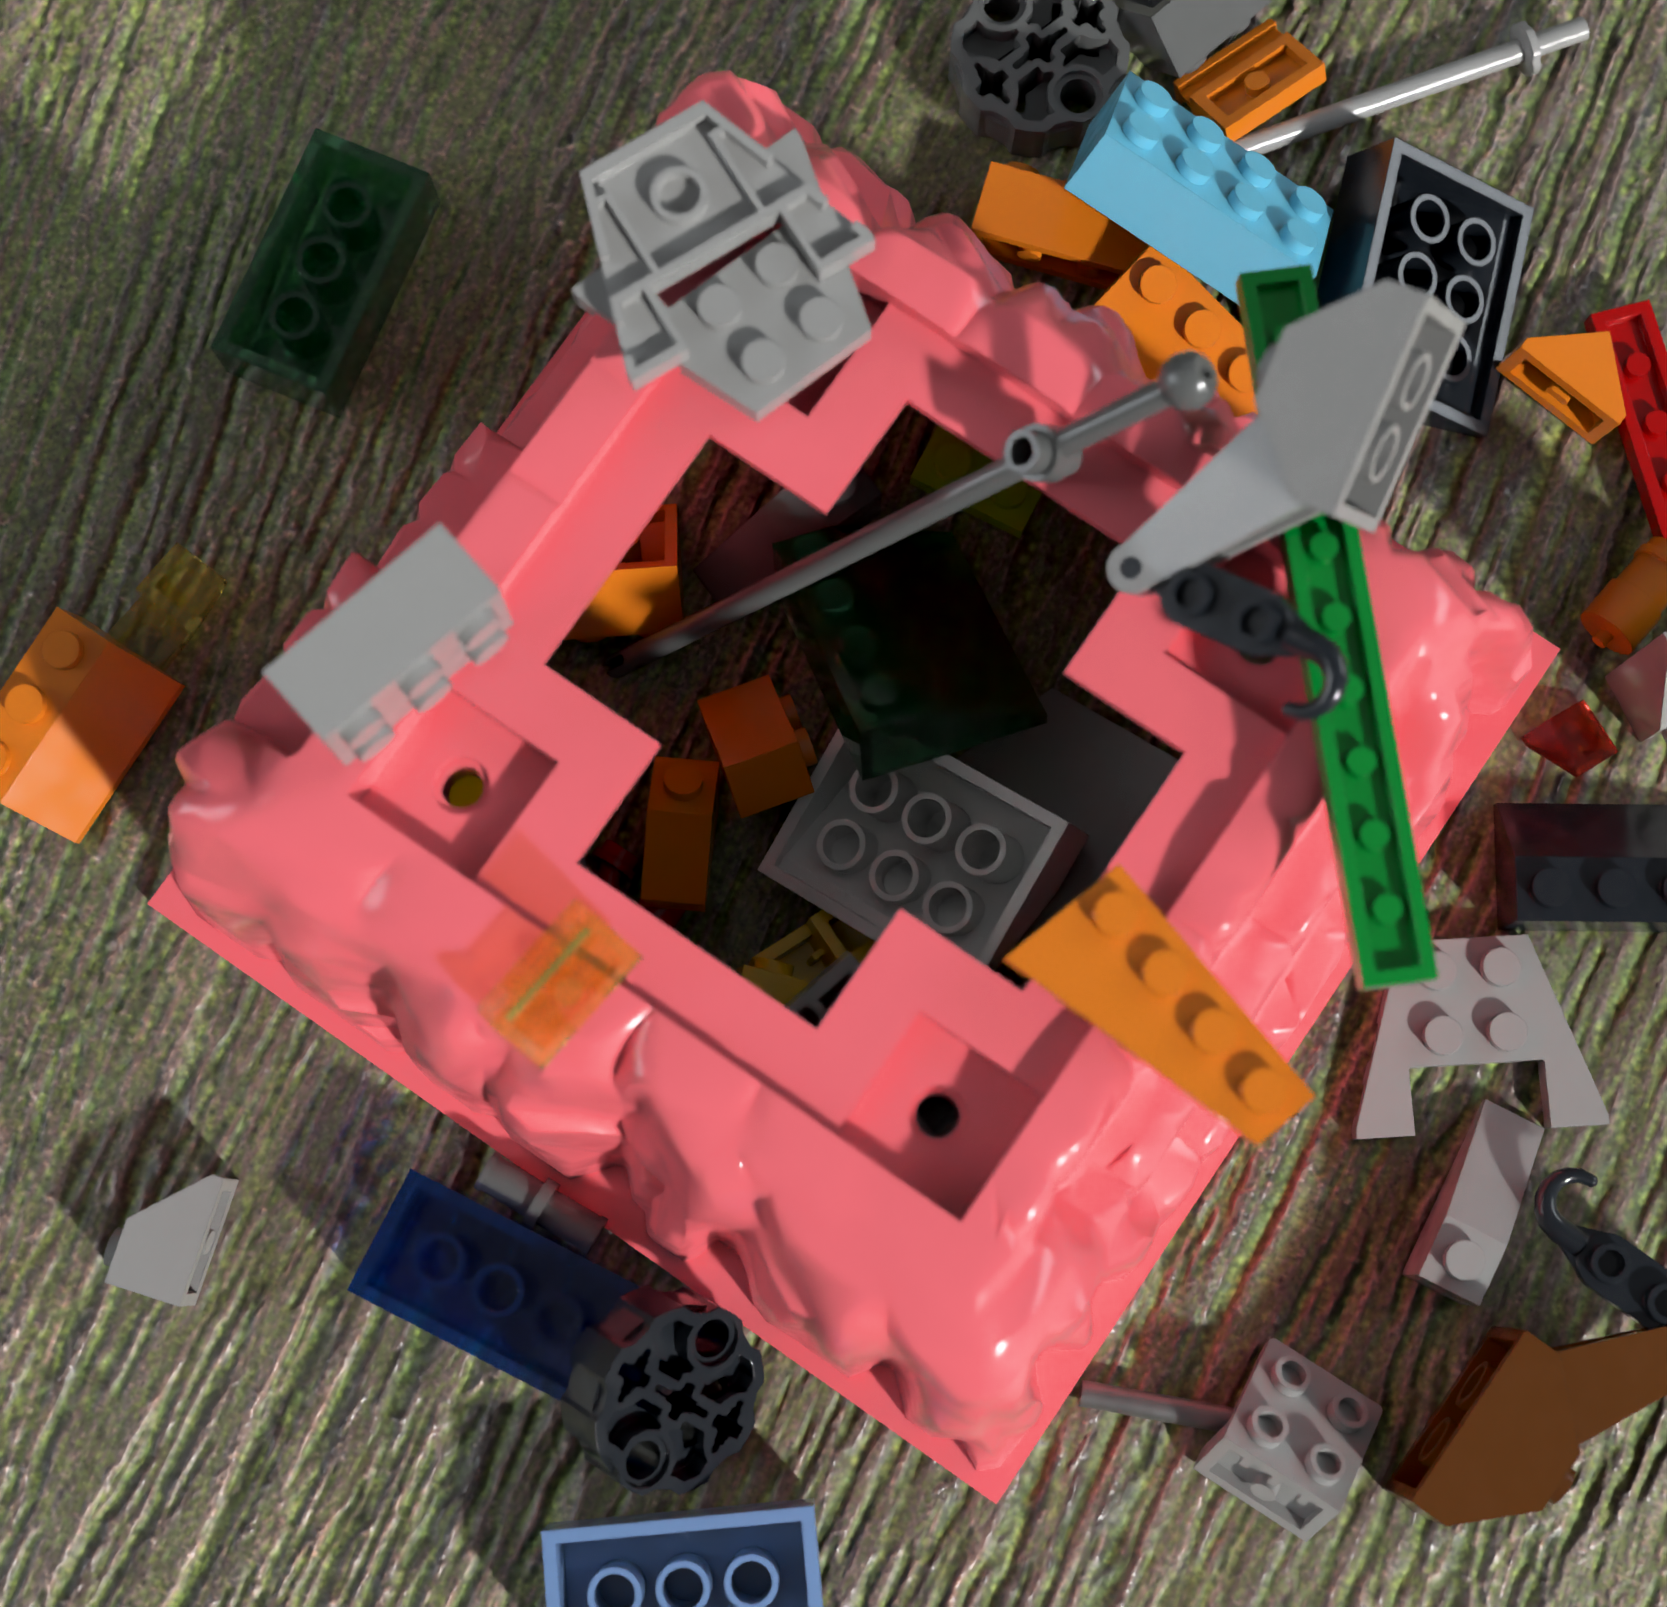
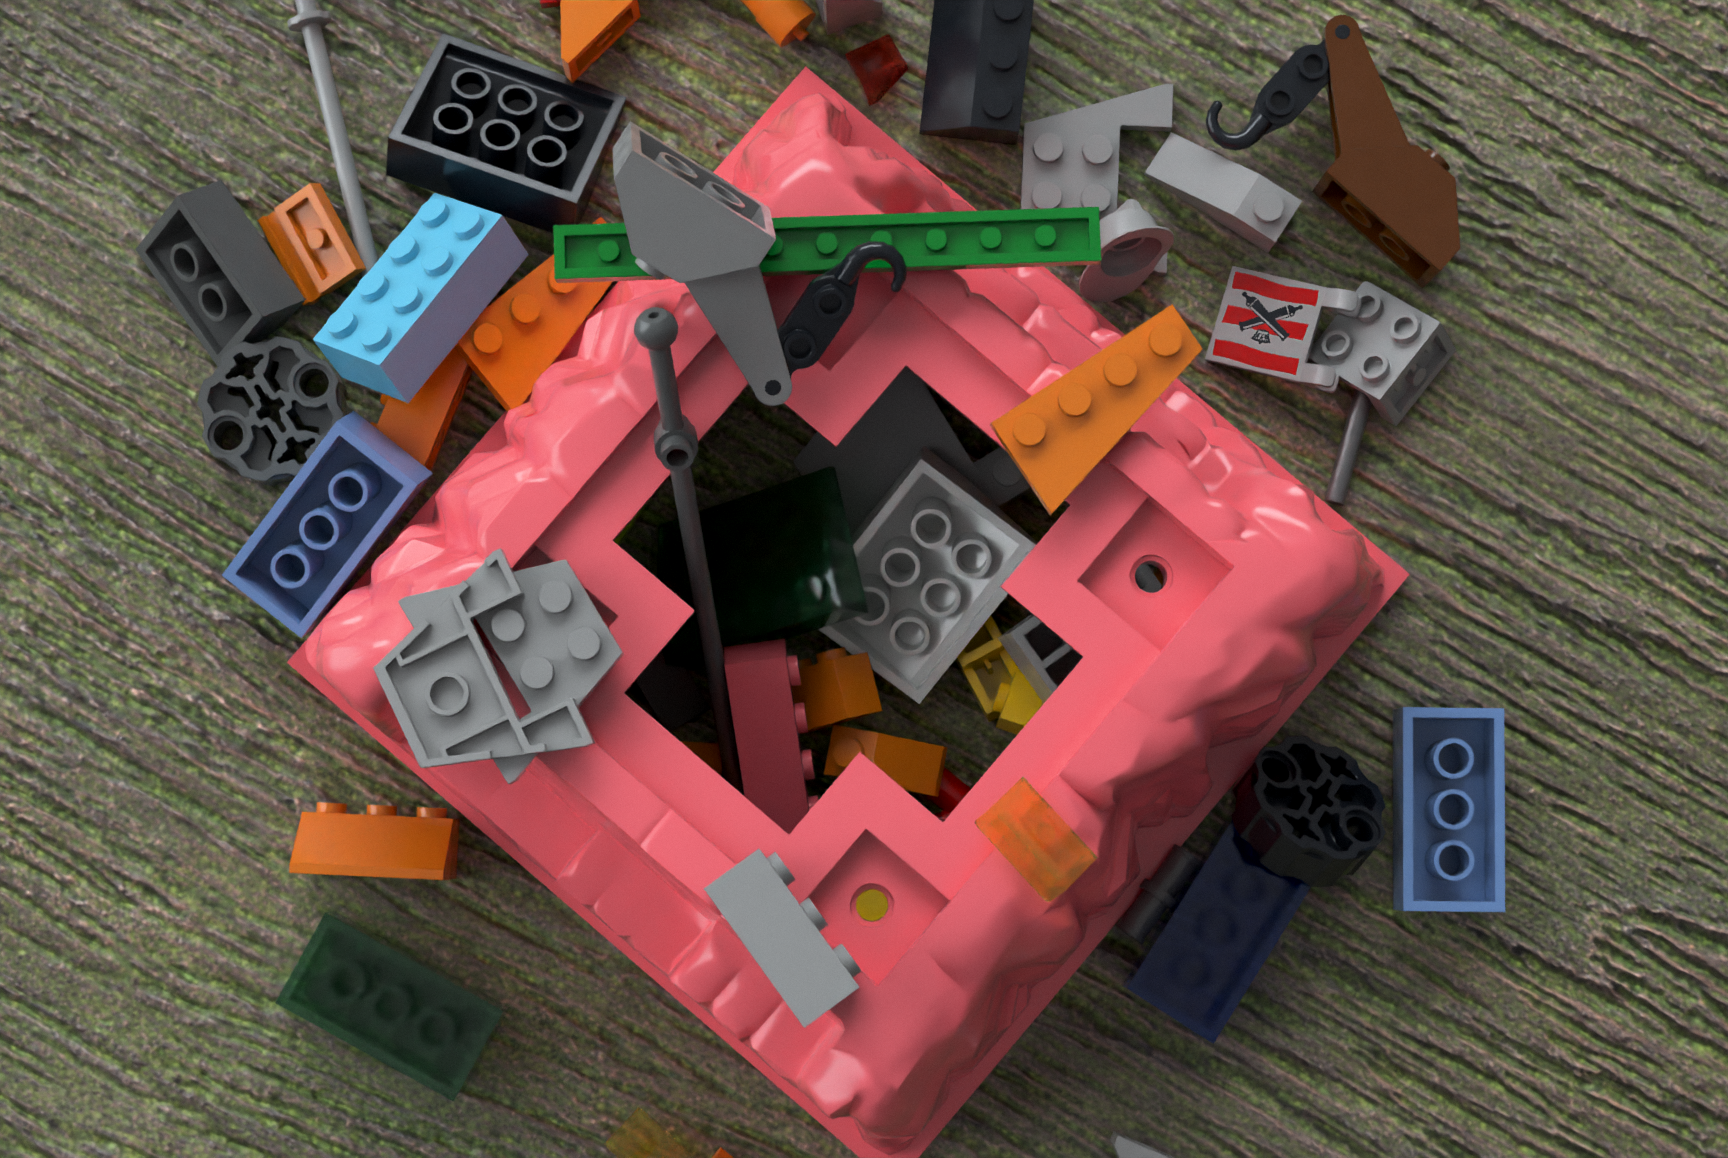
camera: 85 degrees left, 5 degrees up
none -> medium blue brick [222,411,433,638]
none -> orange slope [289,802,460,880]
none -> coral brick [724,639,819,834]
none -> light grey piece [1079,199,1174,303]
none -> flag [1205,266,1362,393]

